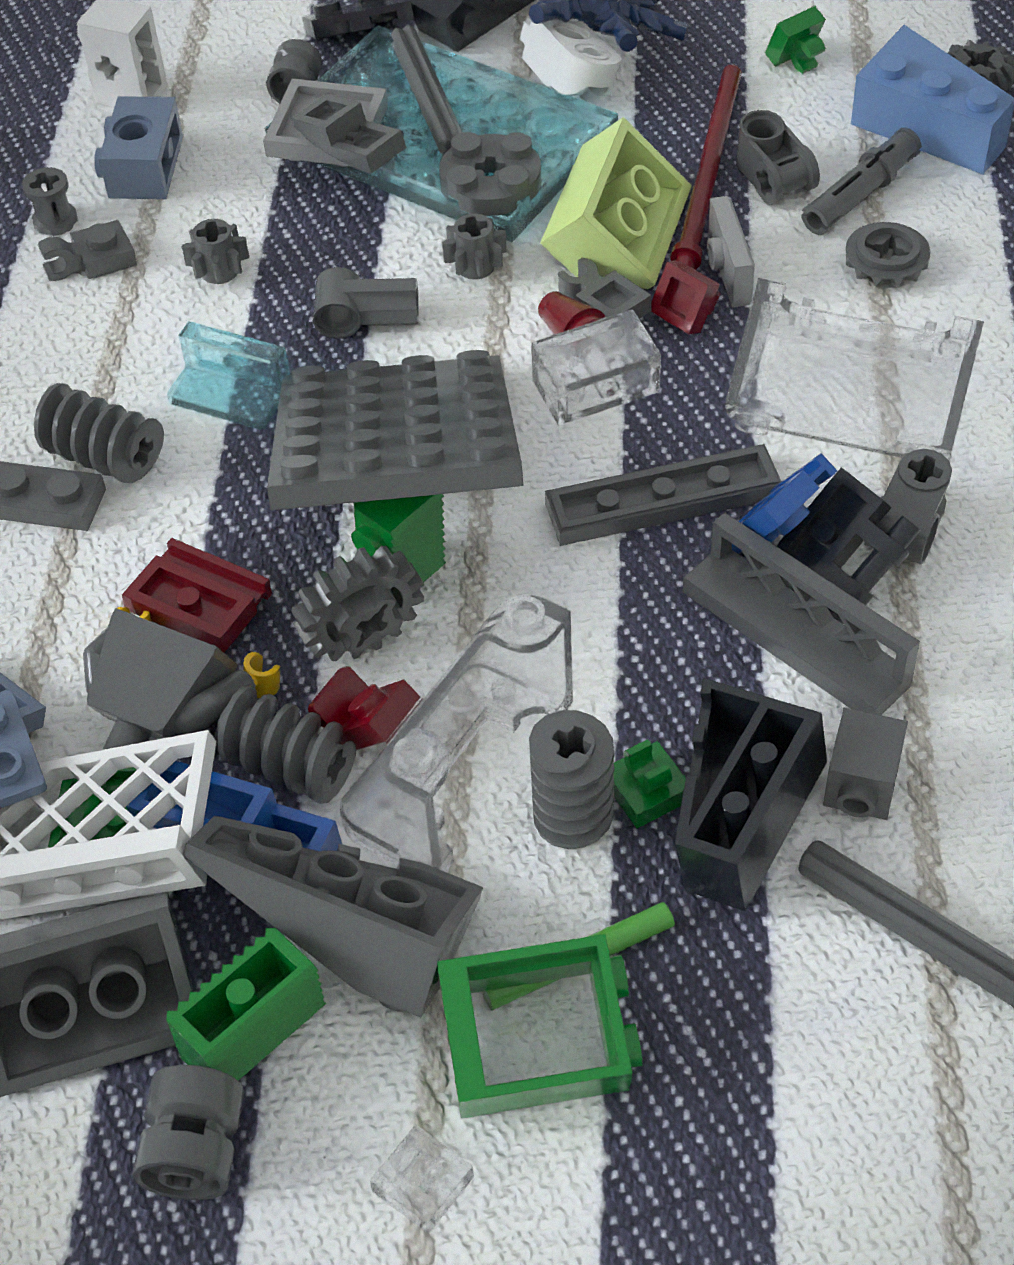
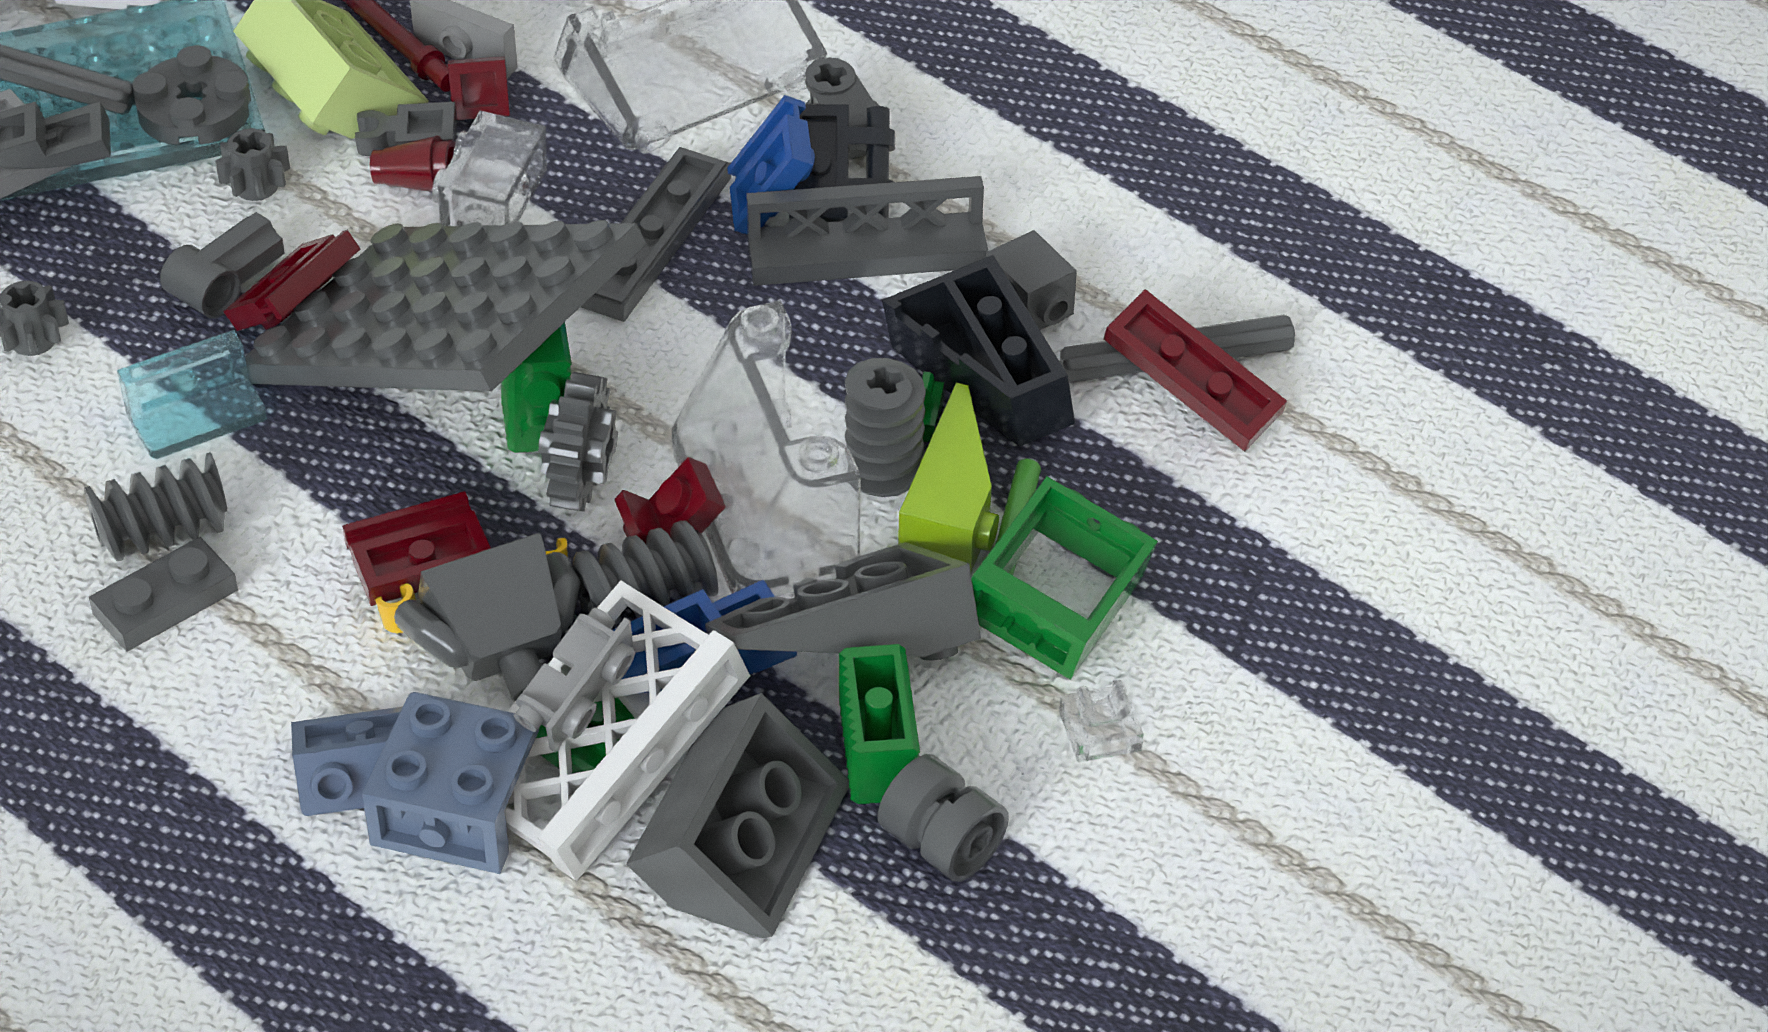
camera: 55 degrees left, 5 degrees down
none -> dark red plate [223,229,361,331]
none -> light grey hinge [514,608,635,753]
none -> lime slope [898,383,999,573]
none -> dark red plate [1103,289,1287,452]

